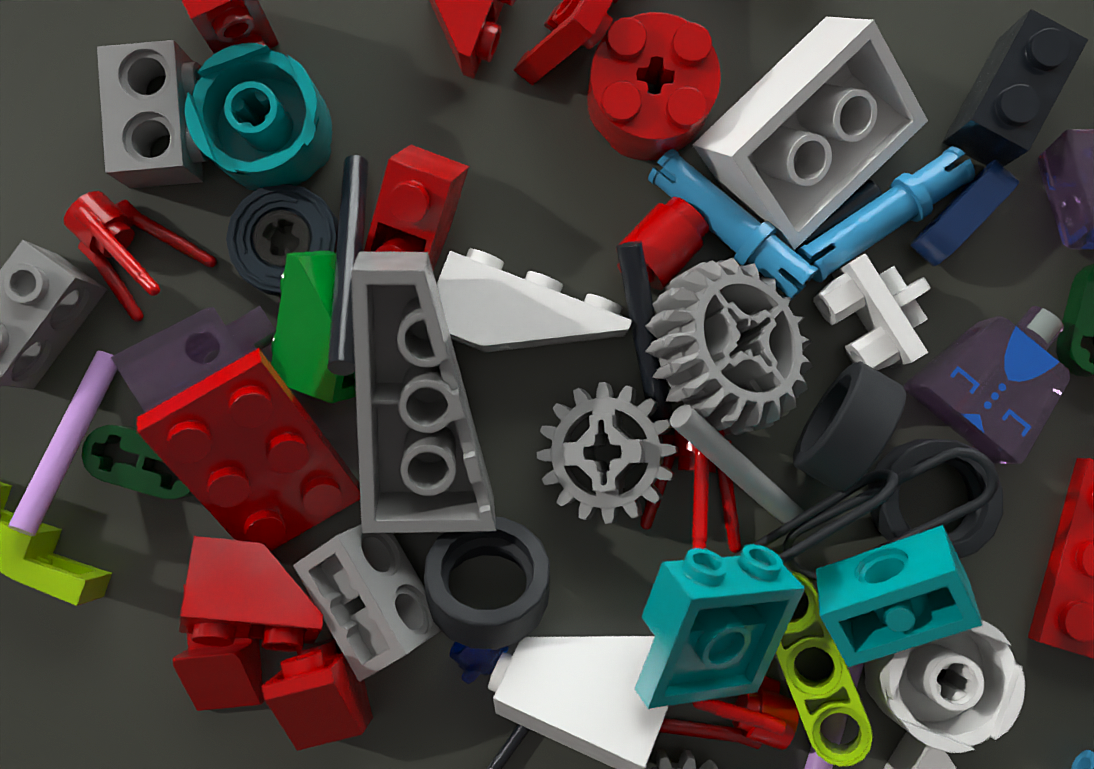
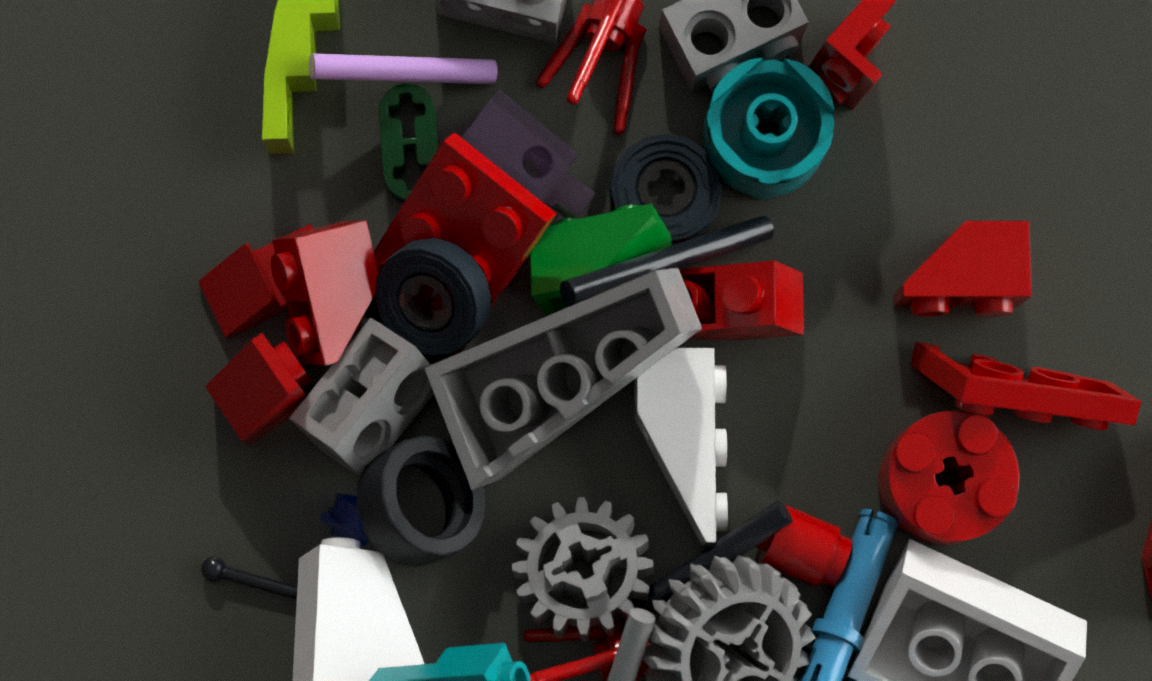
camera: 65 degrees right, 5 degrees down
none -> black bush [375,238,491,355]

